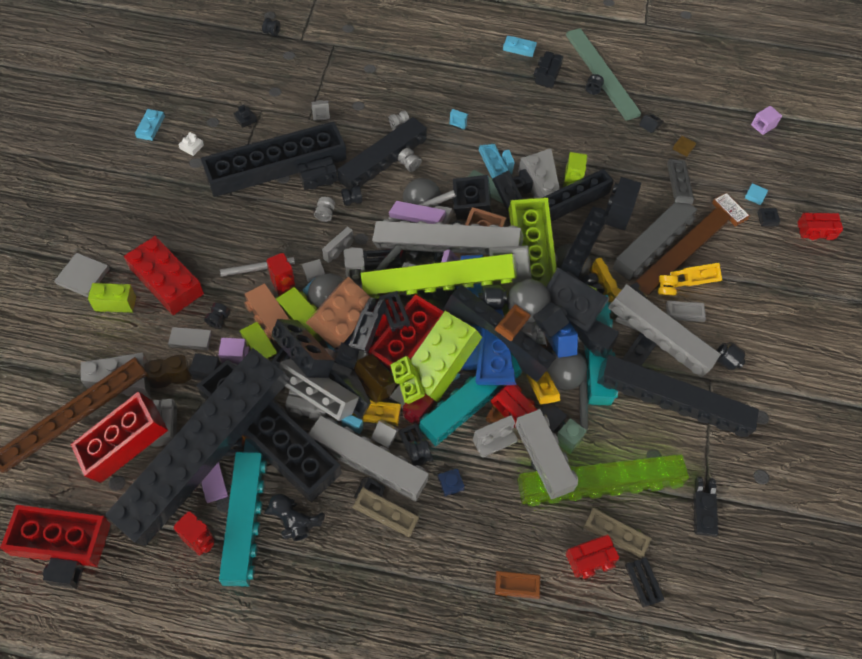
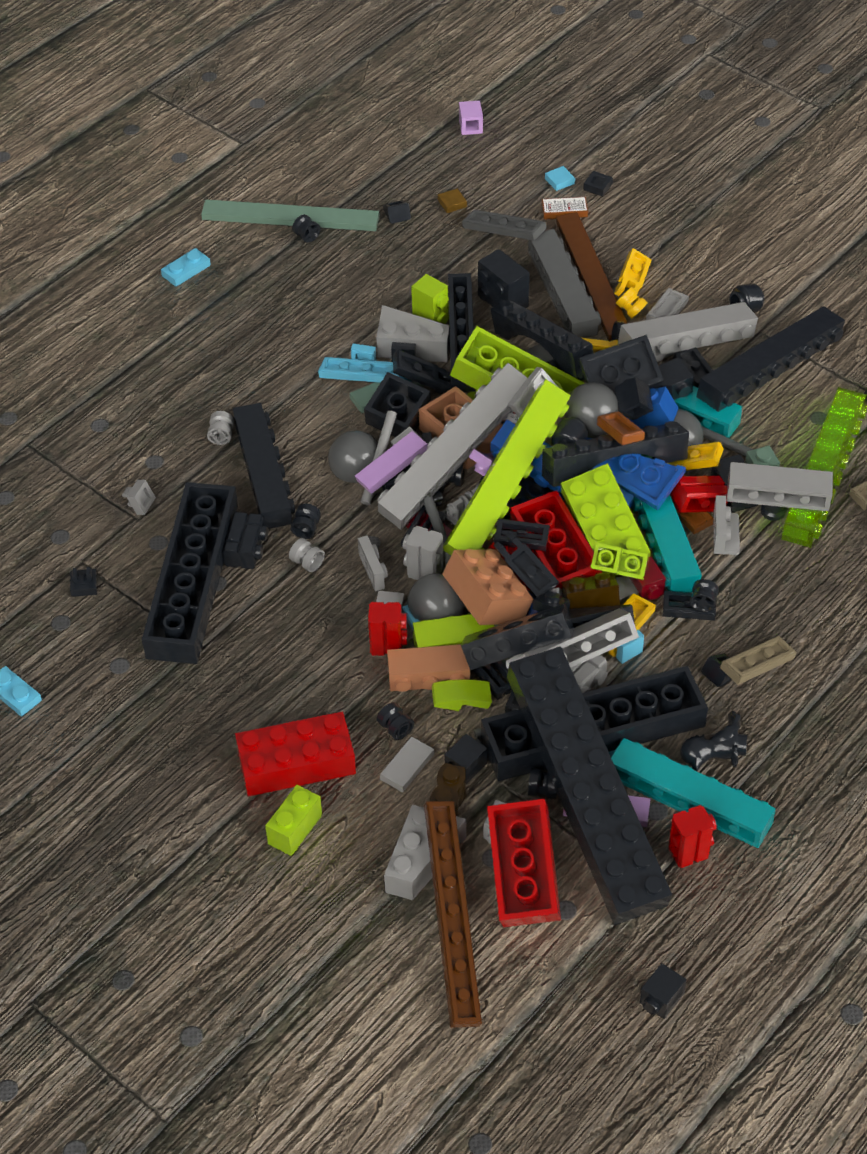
camera: 55 degrees left, 10 degrees down
red brick [0,505,111,567] -> none
light grey tile [55,253,110,297] -> none
white tile [178,132,204,156] -> none
lavender brick [218,338,250,365] -> none
light grey bar [220,257,295,277] -> none
light grey brick [308,416,429,502] -> none
light grey tile [371,419,399,448] -> none
light grey wheel [398,148,422,172] -> none
dark blue plate [438,468,465,496] -> none
medium azure tile [449,109,468,129] -> none
black brick [533,51,563,89] -> none
red brick [797,213,843,240] -> none

